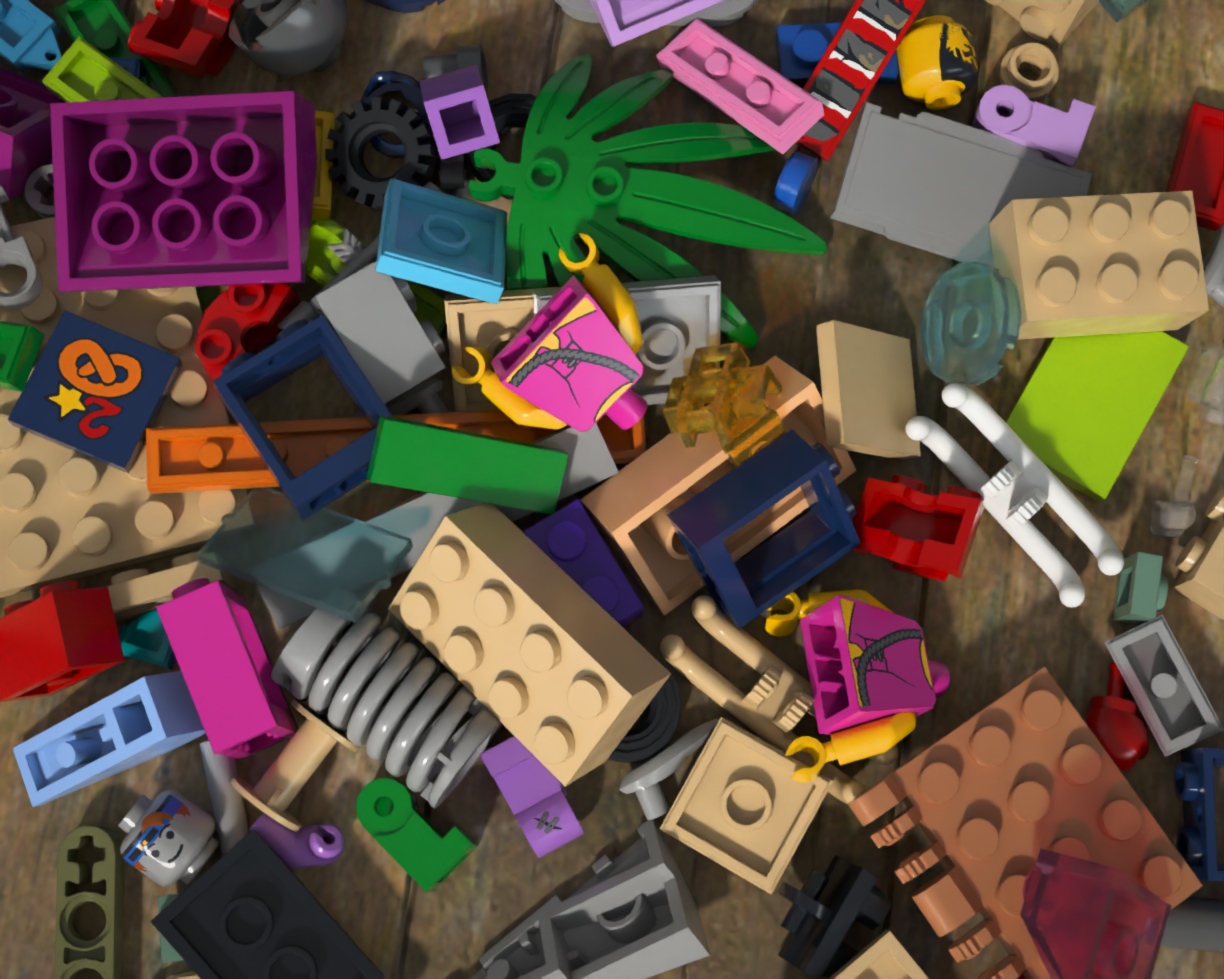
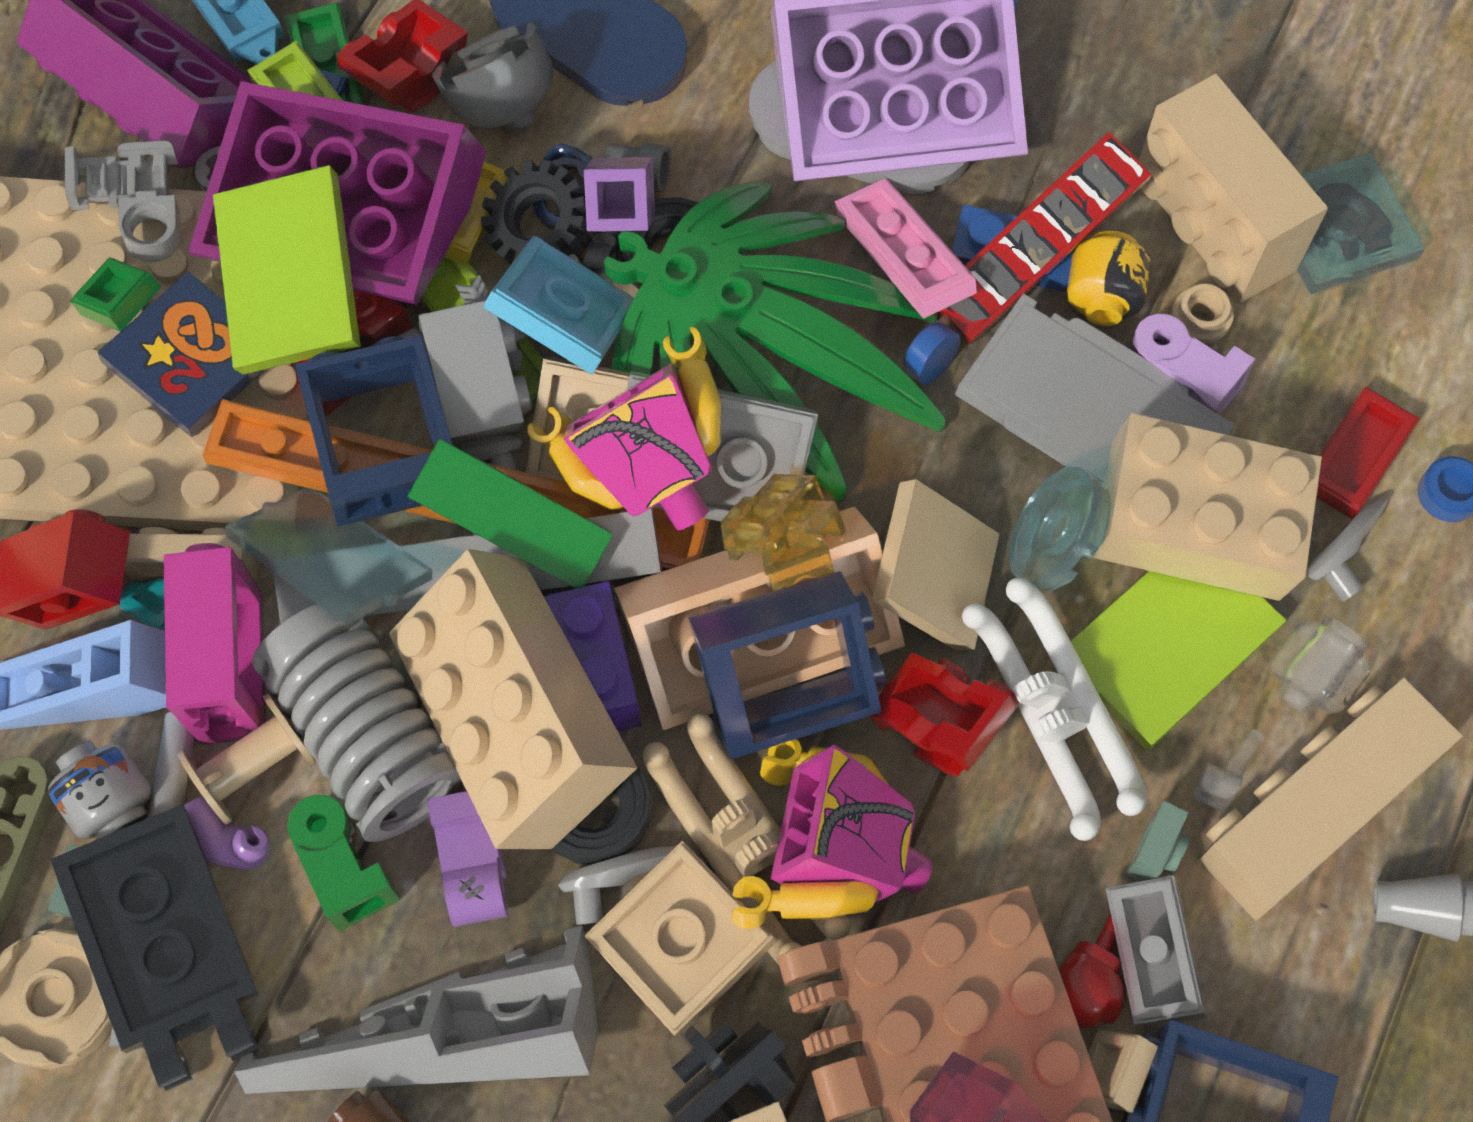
camera: 20 degrees right, 10 degrees down
none -> lime tile [213,165,361,375]
none -> tan tile [1088,1030,1158,1113]

